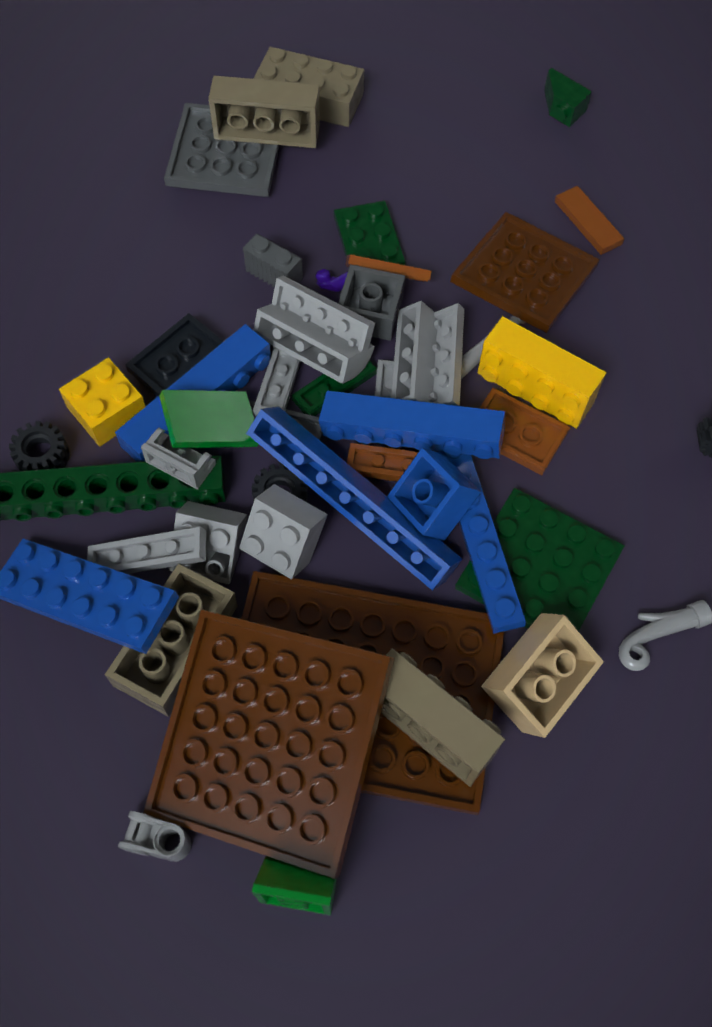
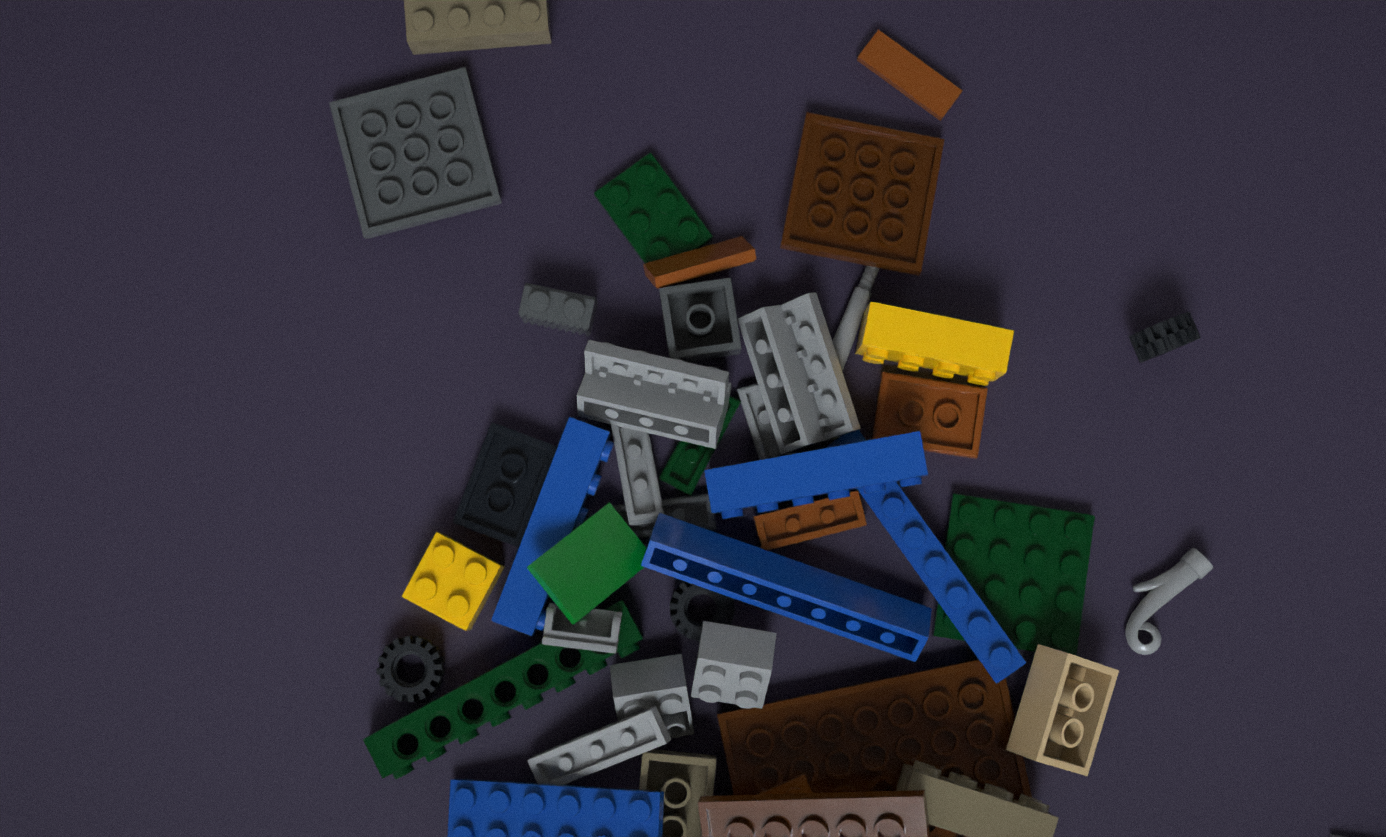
camera: 25 degrees left, 20 degrees up
dark tan brick [208,76,320,148] -> none
dark purple arm [315,269,348,292] -> none
blue brick [387,447,481,540] -> none

